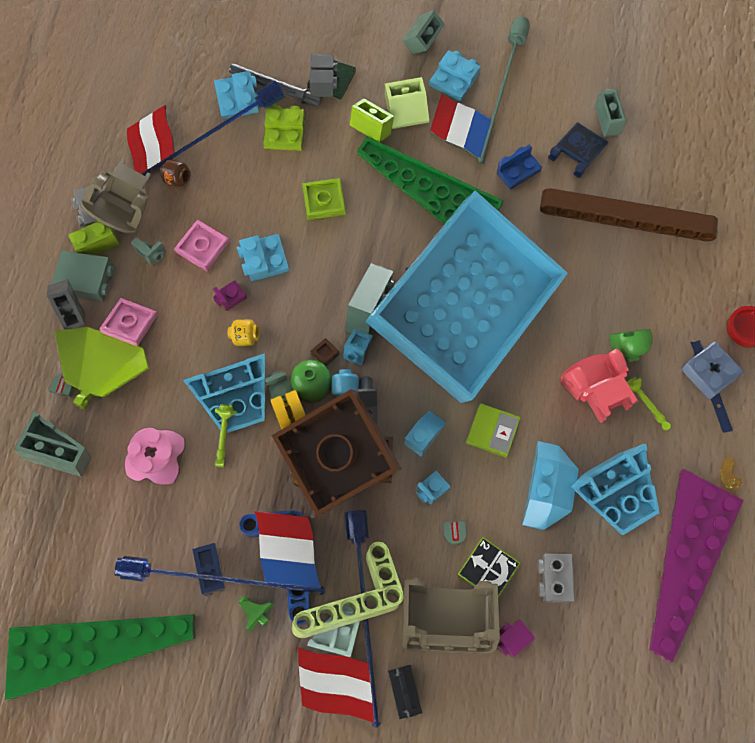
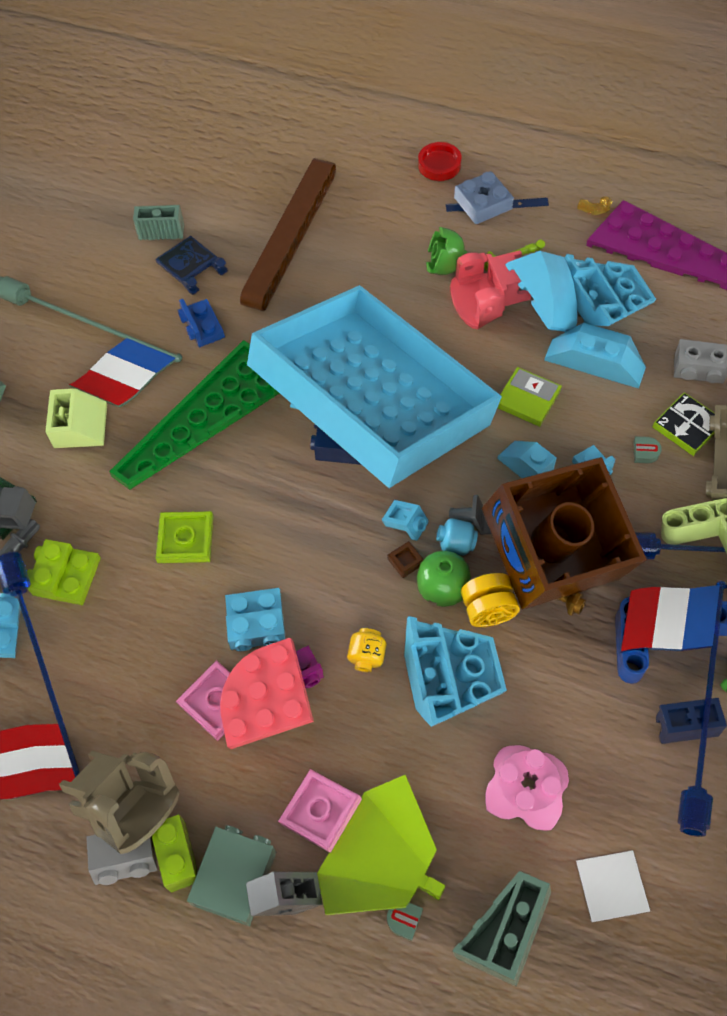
camera: 80 degrees left, 10 degrees down
sand green bracket [131,237,166,266] -> none
reddish brown head [160,160,191,187] -> none
lime piece [215,404,237,468] -> none
sand green bracket [265,372,292,403] -> none
wedge [345,263,395,334] -> none
lime brick [350,98,394,142] -> none
medium azure plate [429,50,481,102] -> none
none -> coral plate [220,638,314,749]
none -> medium azure wedge [505,251,577,332]
none -> white sticker [576,850,650,922]

